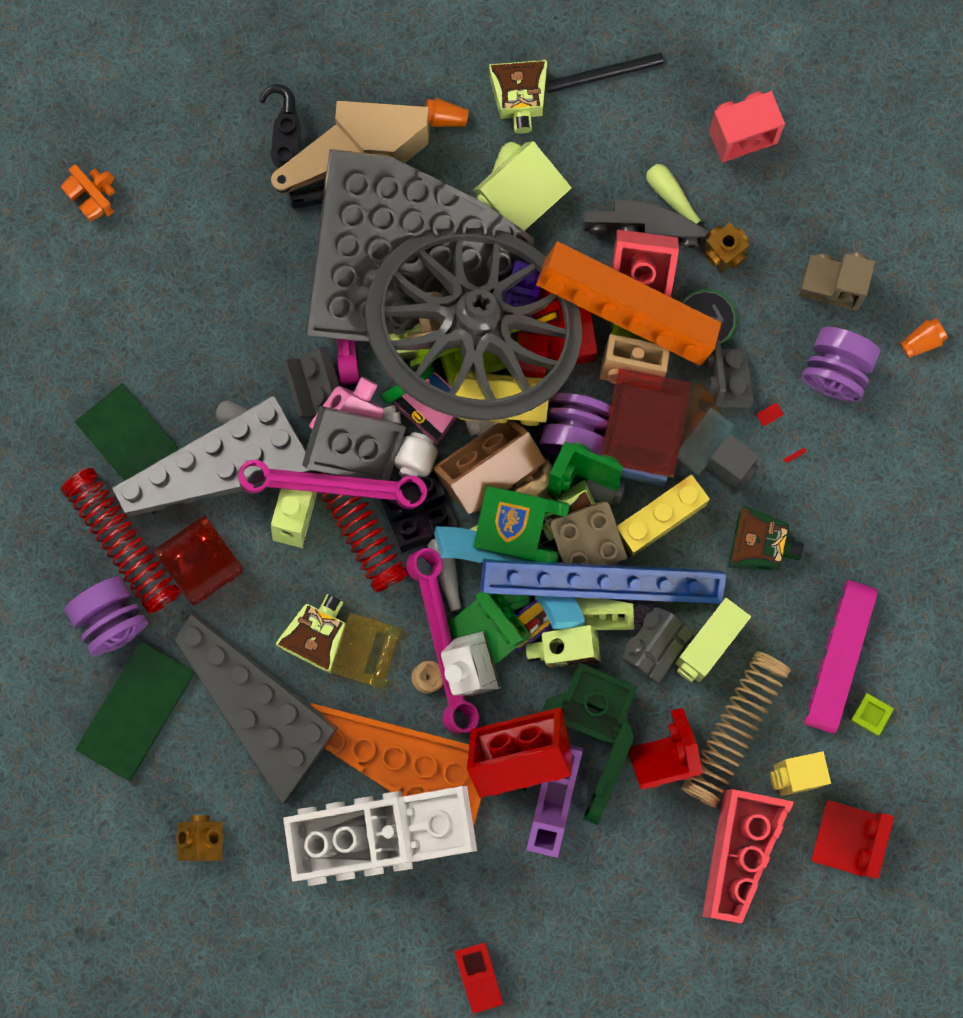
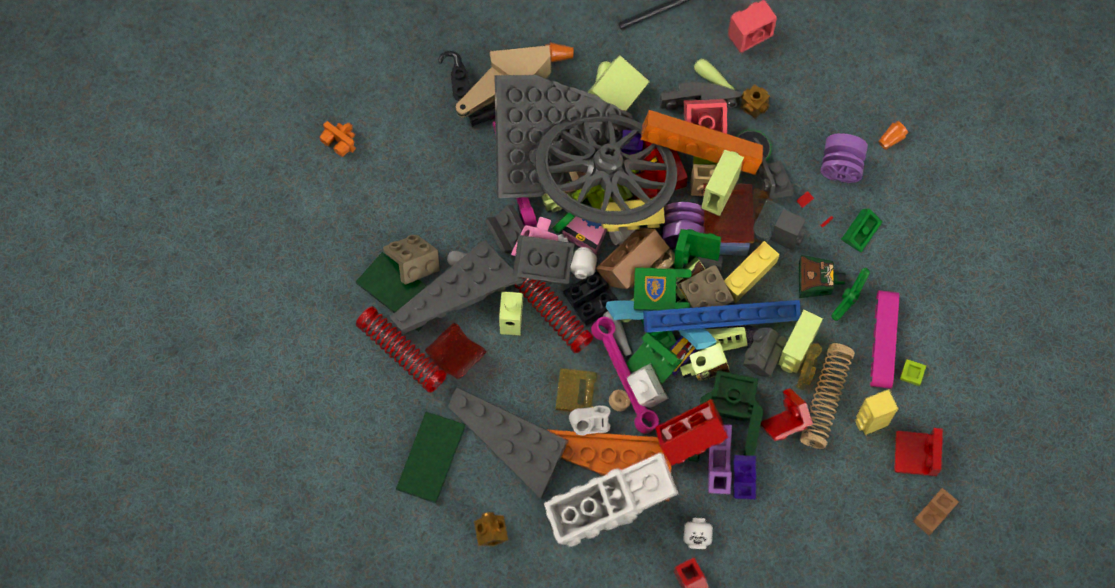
camera: 10 degrees left, 10 degrees down
medium lavender wheel [64,576,148,657] -> none
dark pink piece [238,460,427,509] -> none
torso [276,594,347,674] -> none
torso [489,60,547,134] -> none
coral wedge [702,789,794,923] -> none
dark tan brick [798,252,875,311] -> none
none -> dark tan bracket [383,235,440,284]
none -> white piece [569,406,610,435]
none -> white head [684,518,713,549]
none -> yellowish green brick [701,150,744,216]
none -> dark purple slope [734,455,756,499]
none -> clear yellow plate [796,343,822,390]
none -> green piece [831,268,870,321]
none -> green slope [841,209,883,252]
none -> medium nougat slope [913,488,958,536]

